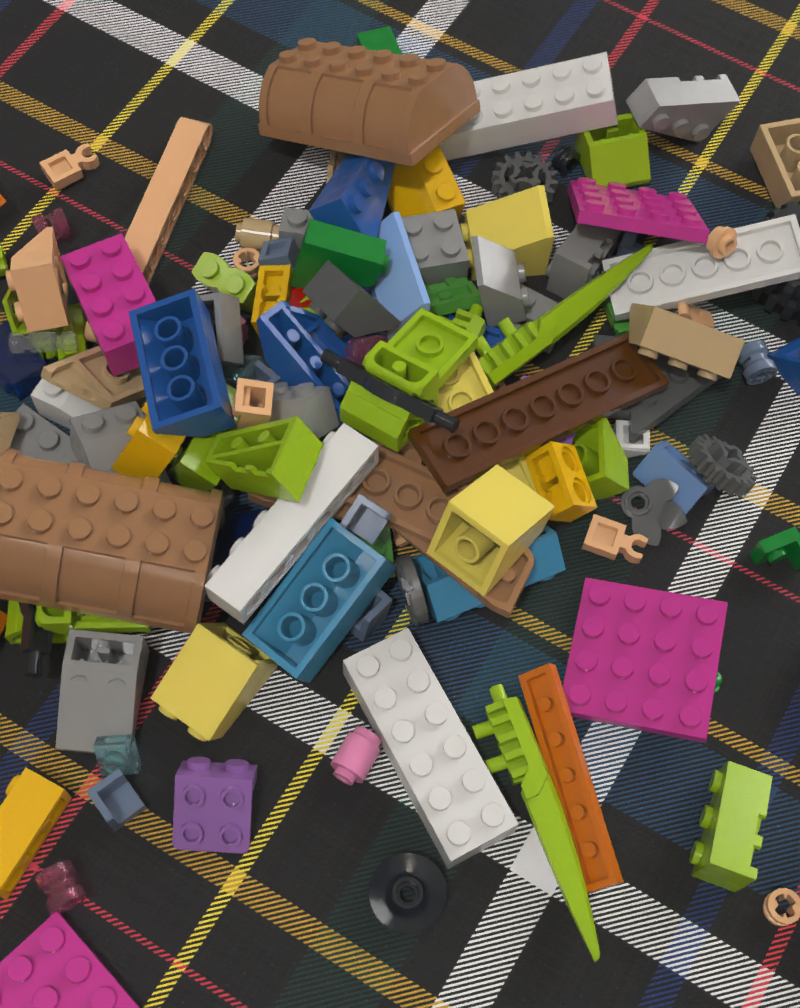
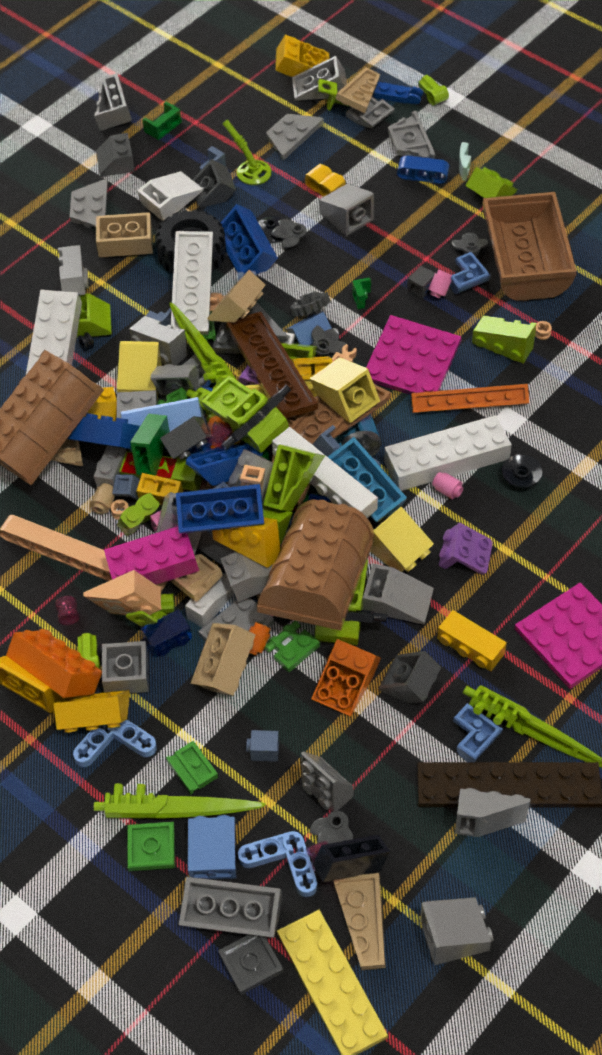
camera: 75 degrees left, 10 degrees down
clear axle [9,331,77,353] -> none
clear pink wheel [34,860,87,916] -> none
light nougat plate [39,144,100,191] -> none
sand blue panel [86,769,147,831] -> none
clear light blue plate [93,734,142,776] -> none
lime piece [472,684,600,962] -> none
dark grey gear [491,151,558,202] -> none
dark pink plate [567,177,710,244] -> none
light nougat plate [706,226,737,259] -> none

